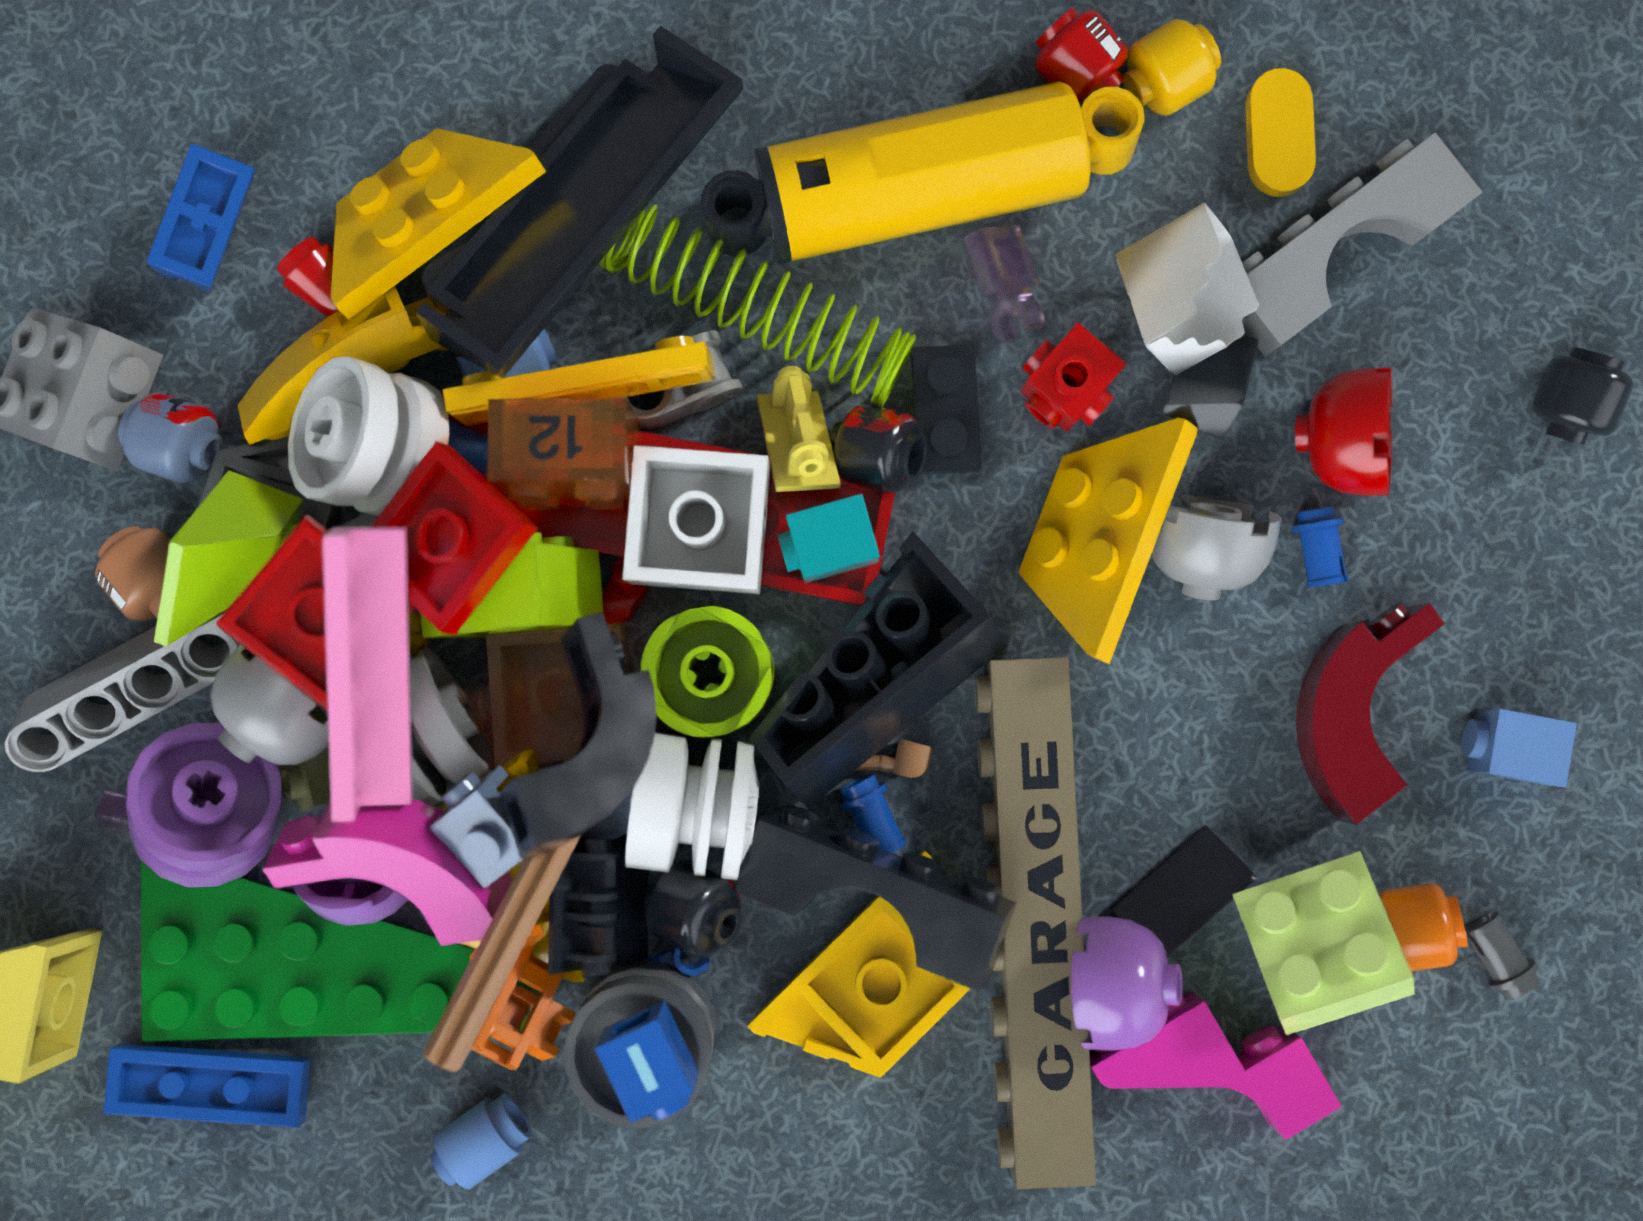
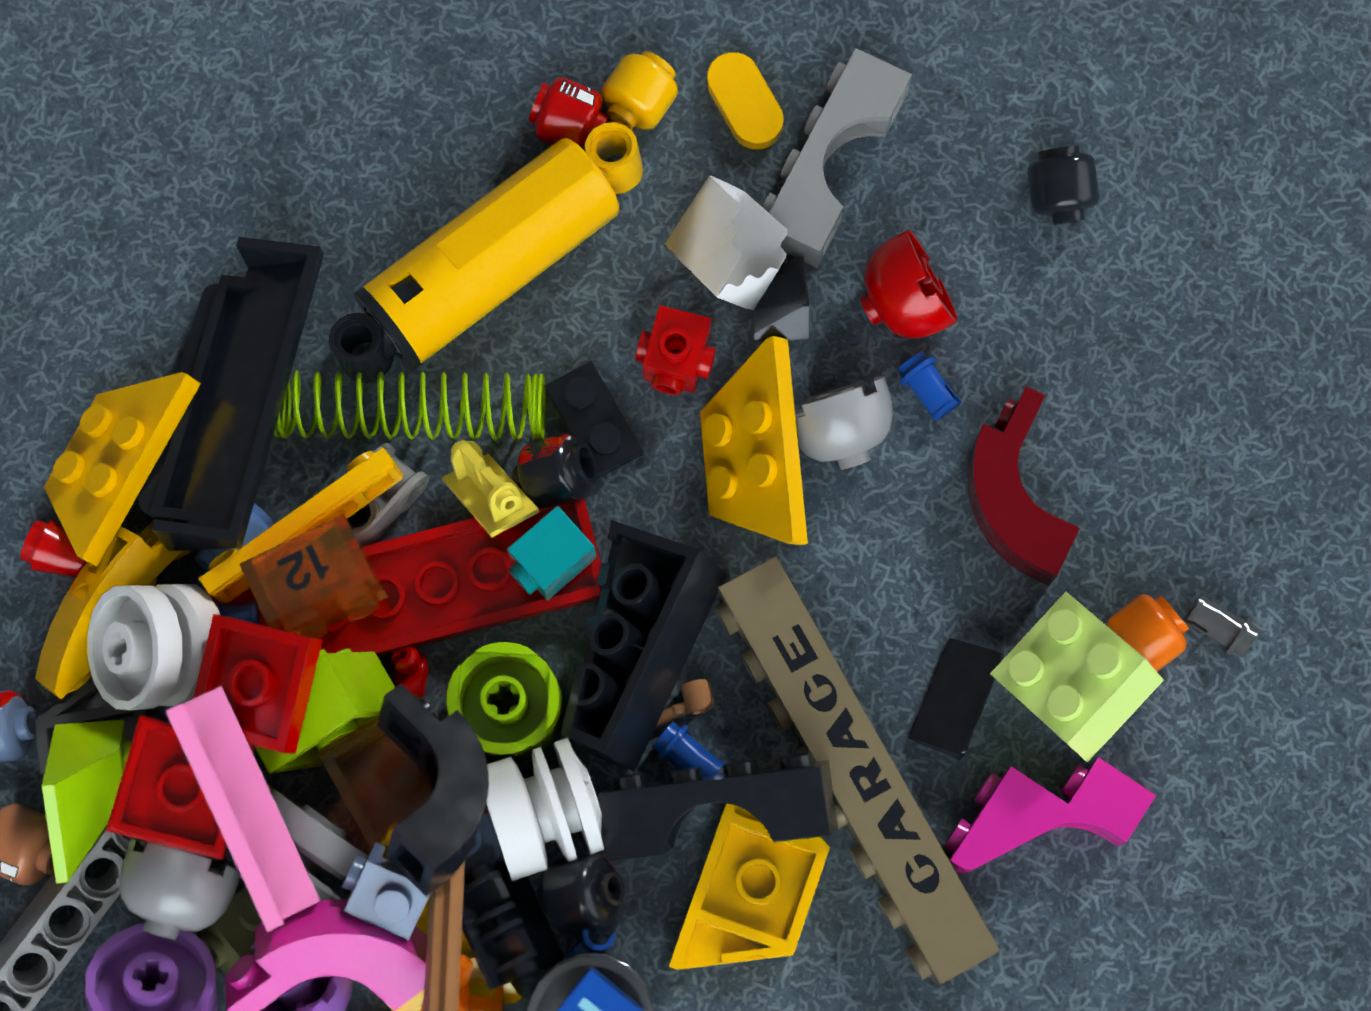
camera: 25 degrees left, 10 degrees down
white brick [623,445,771,595] -> none
clear purple plate [963,225,1045,343] -> none
medium lavender cylinder [1071,917,1183,1050] -> none
medium blue brick [1461,709,1577,787] -> none

